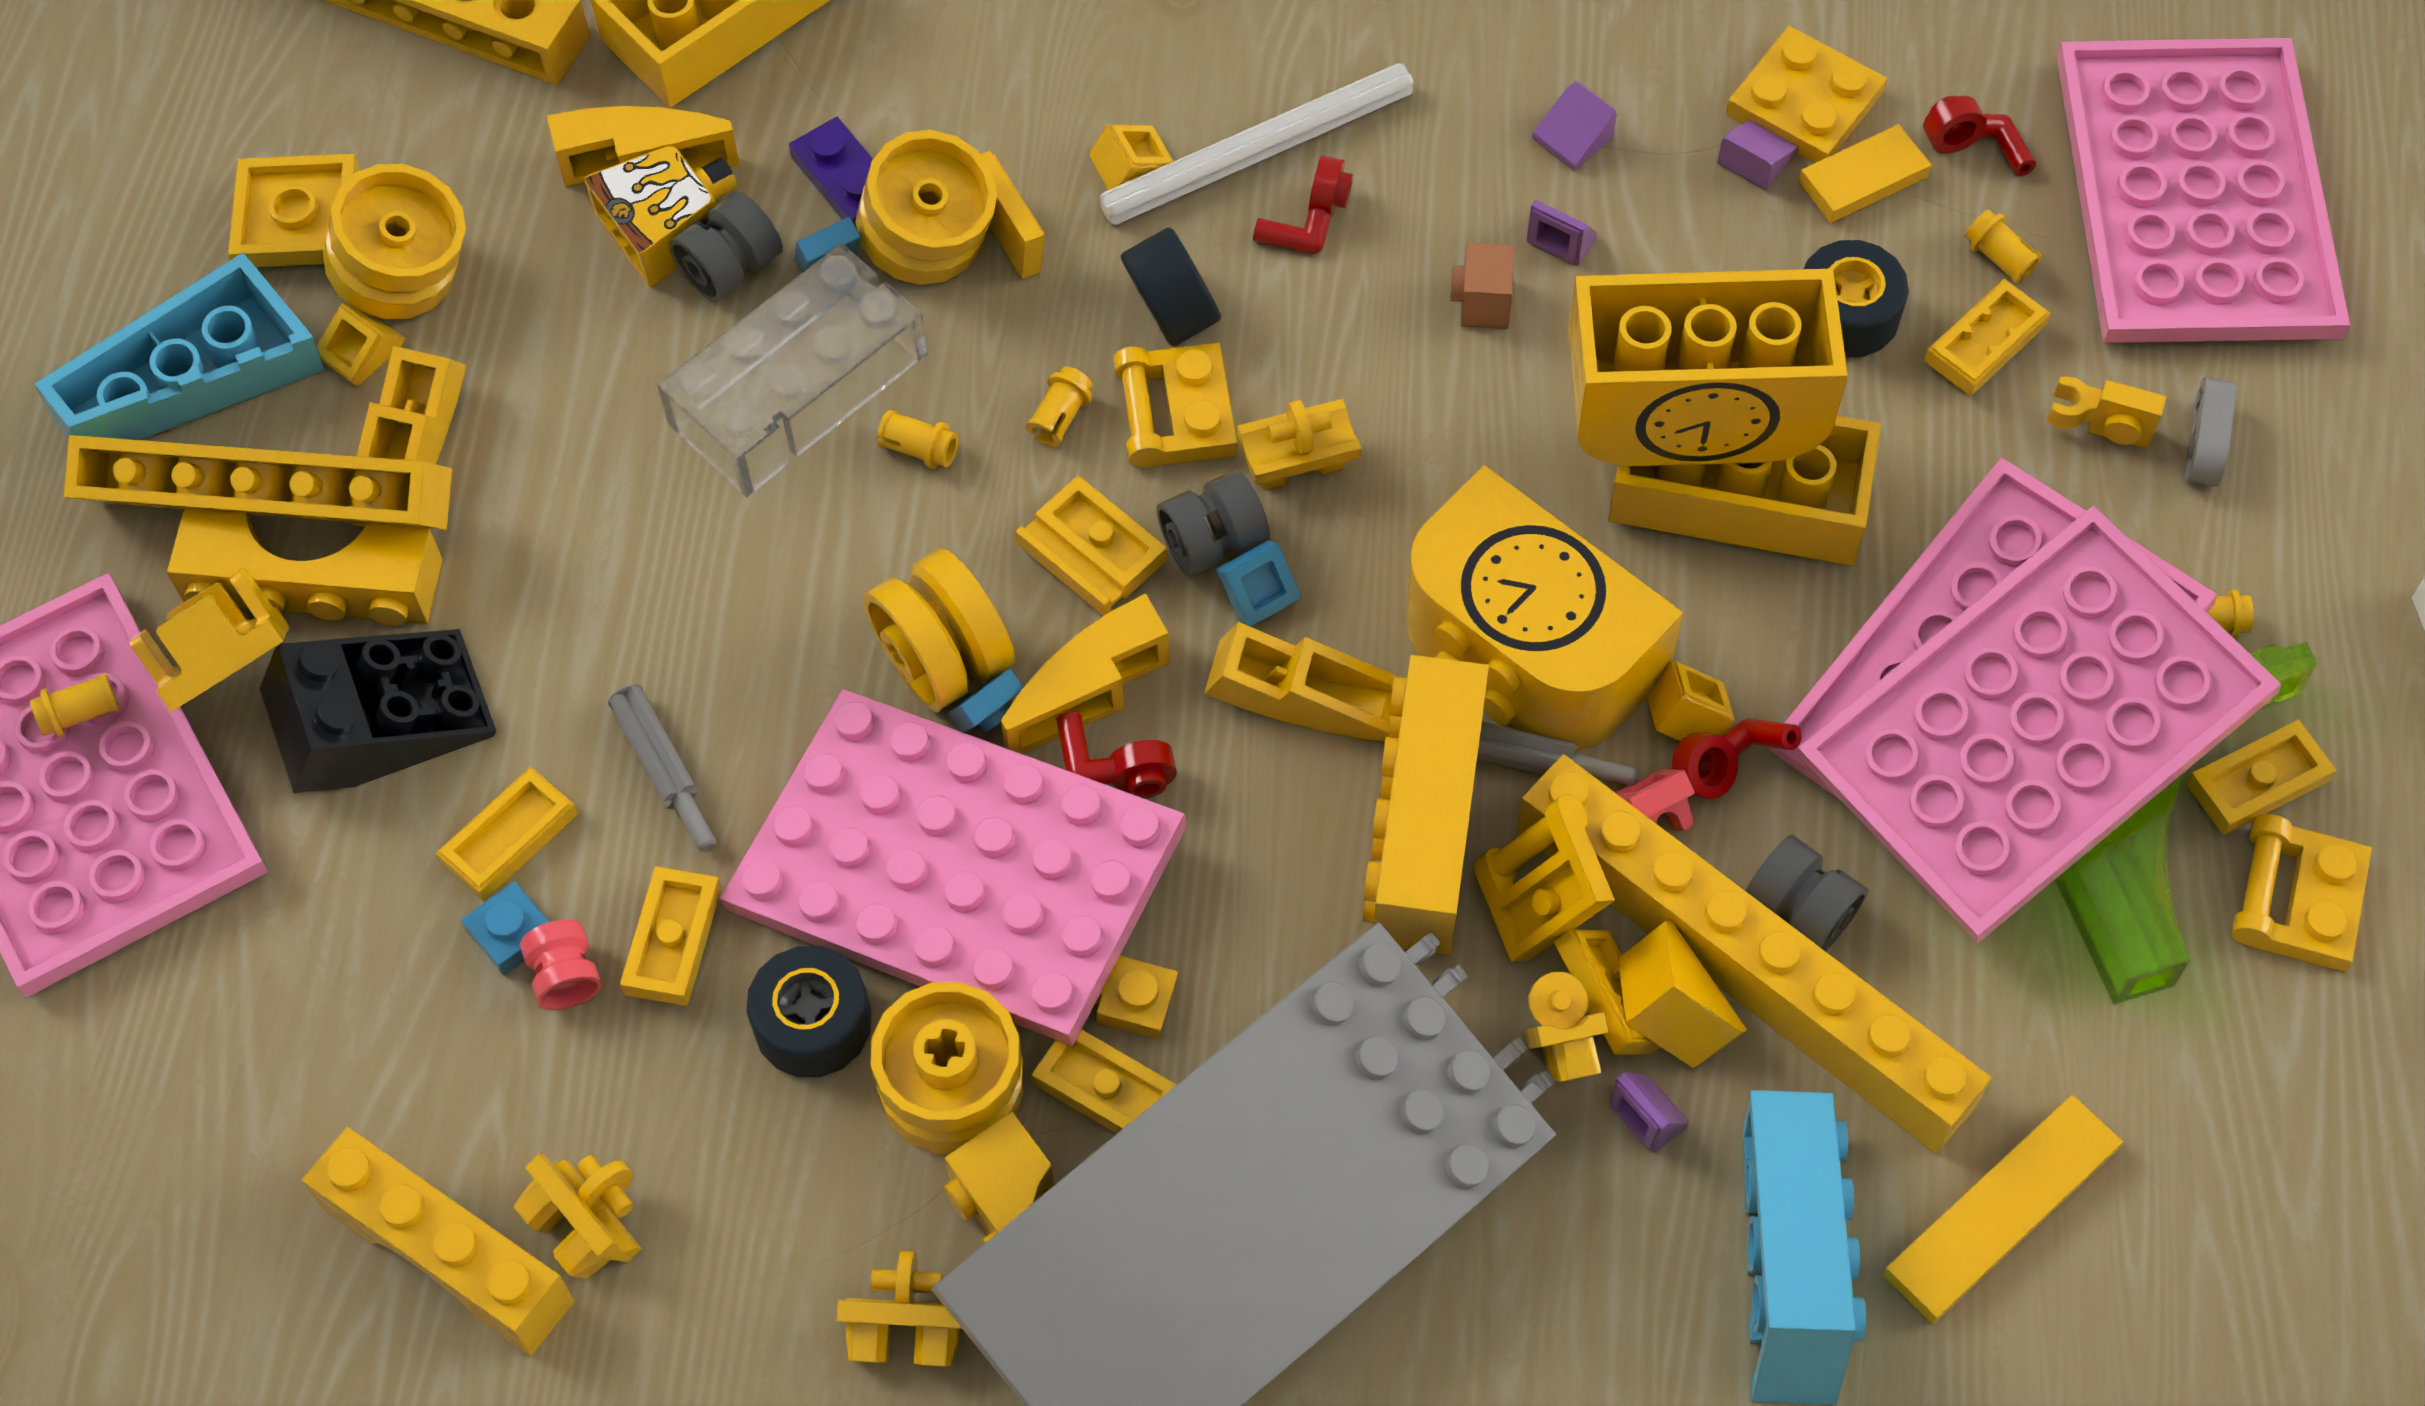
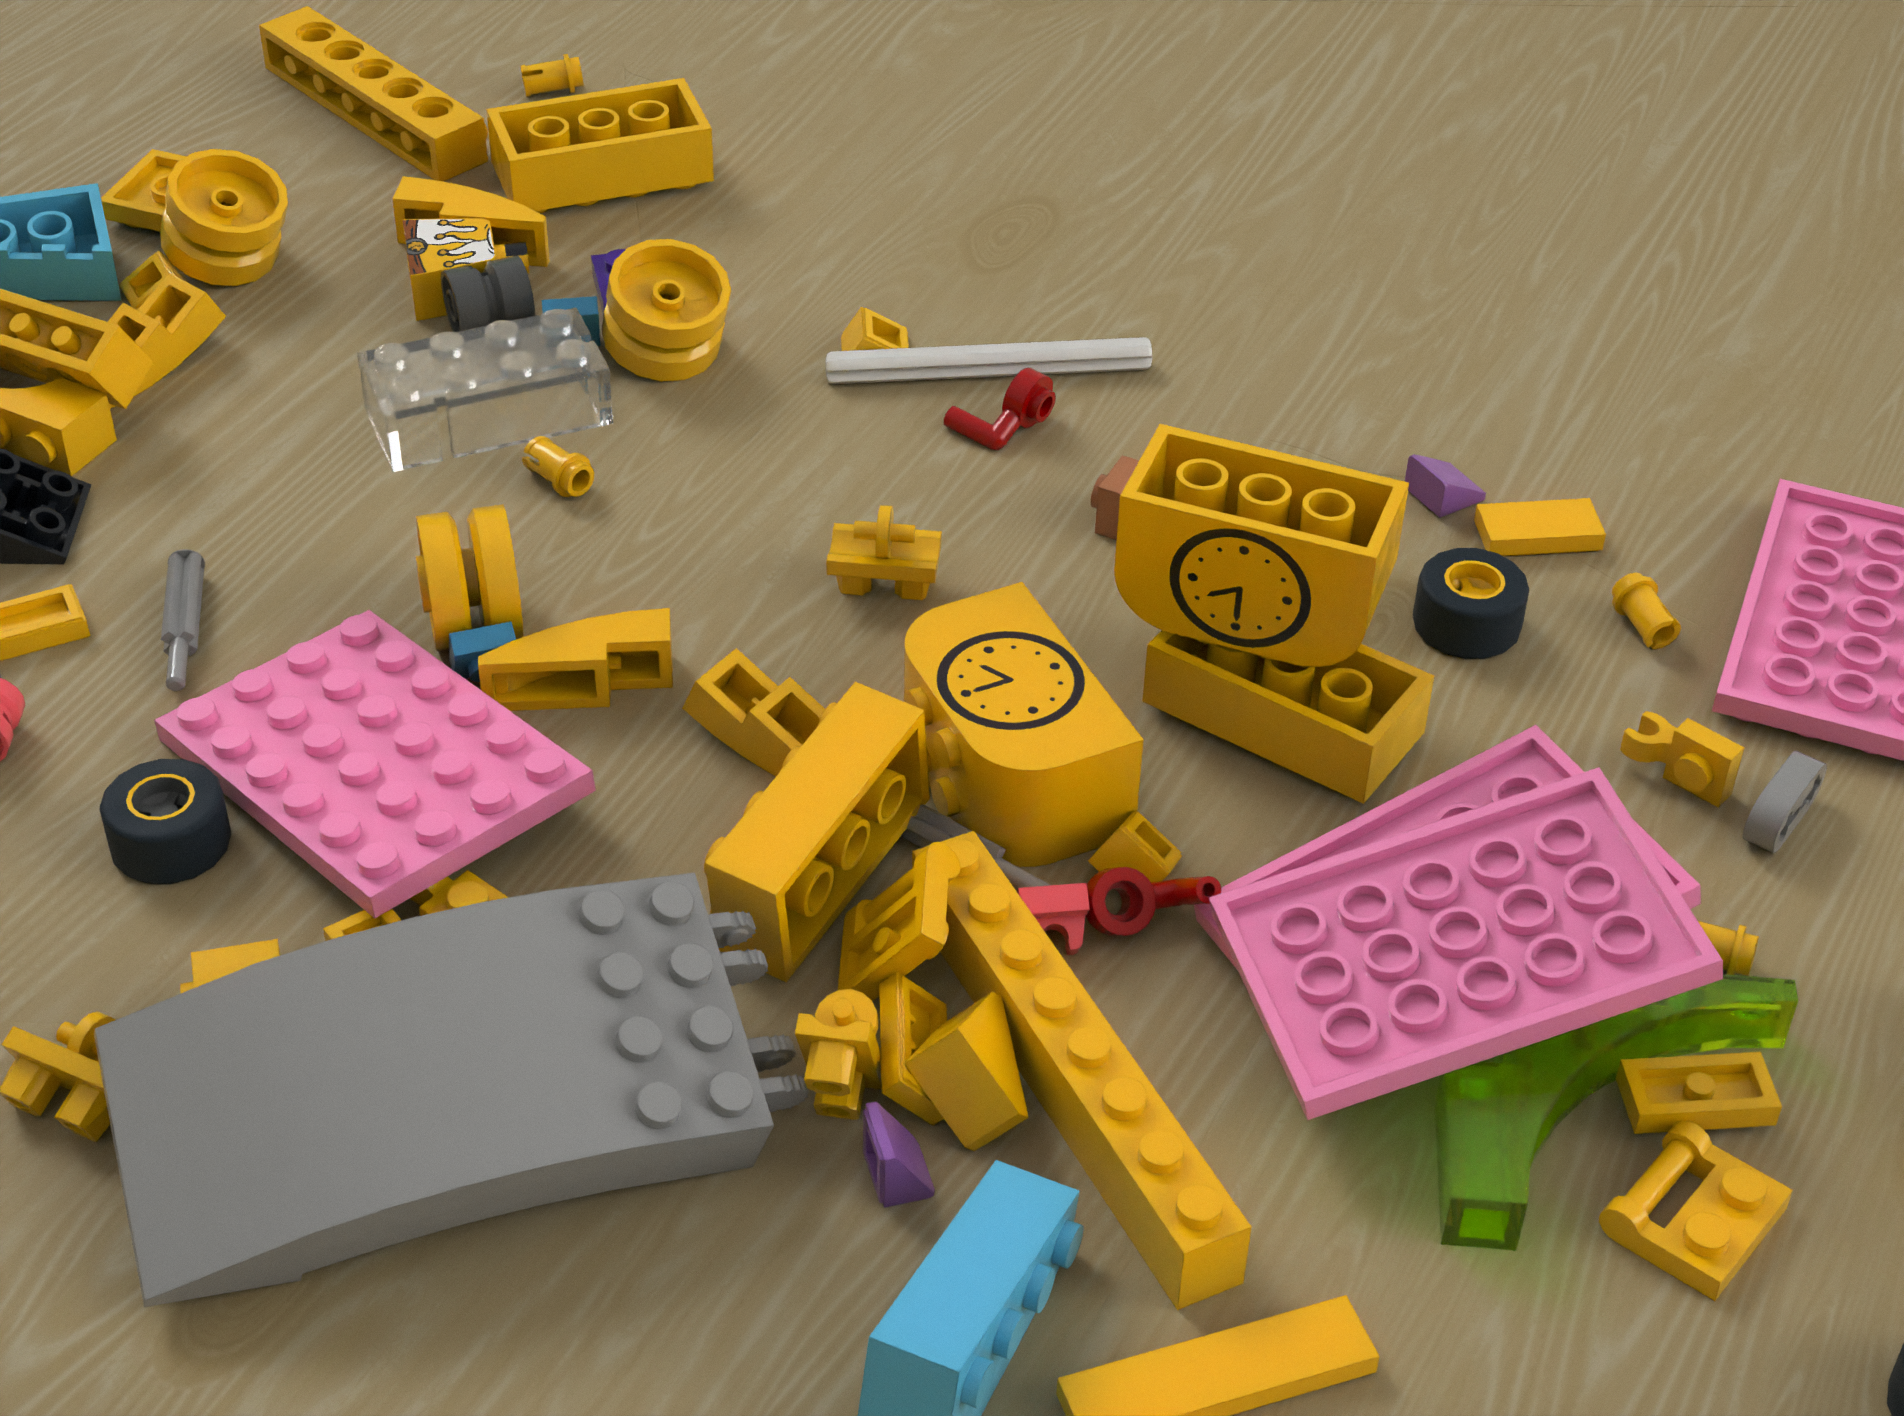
camera: 20 degrees right, 20 degrees down
yellow plate [620,866,722,1007] -> none
yellow wheel [871,982,1025,1154] -> none
yellow tile [981,151,1045,279] -> none
yellow plate [1015,475,1168,616] -> none
yellow pin [1025,366,1093,447] -> none
red plate [1056,712,1177,798] -> none
yellow plate [1113,342,1237,468] -> none
black wheel [1121,227,1221,346] -> none
dark grey wheel [1156,469,1270,578] -> none
dark azure plate [1216,540,1302,627] -> none
medium lavender slope [1532,81,1617,171] -> none
yellow plate [1726,26,1888,163] -> none
dark grey wheel [1745,834,1868,952] -> none
red plate [1923,96,2036,176] -> none
yellow plate [1924,279,2051,397] -> none

